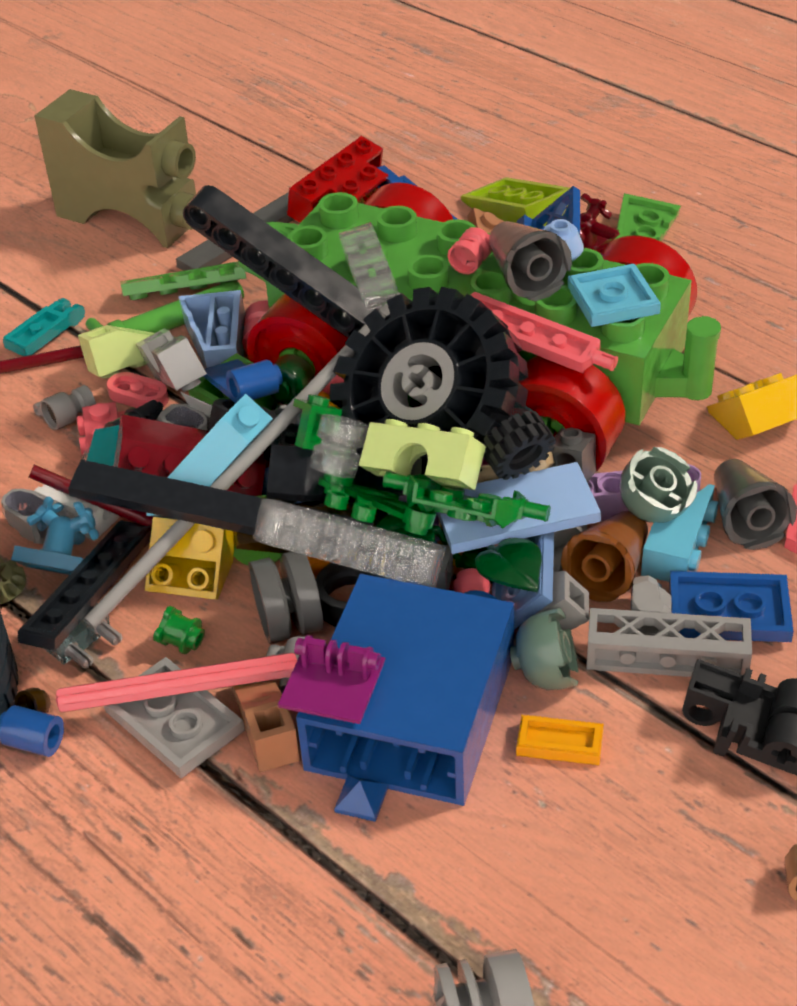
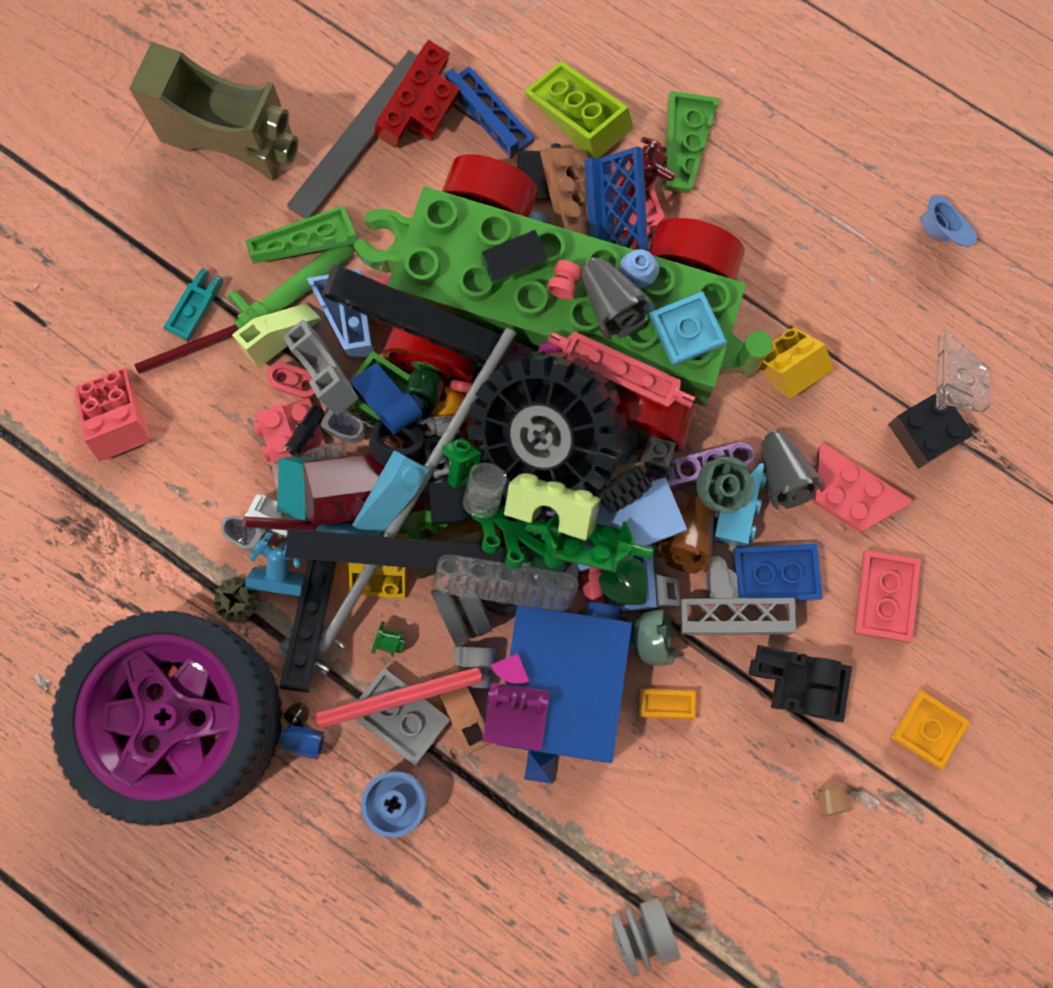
camera: 10 degrees left, 35 degrees up
light grey piece [33,385,96,430] -> none
clear beam [338,222,399,310] -> none
none -> medium blue wheel [361,771,429,838]
none -> black hinge [480,230,548,283]
none -> dark pink tile [491,654,529,684]

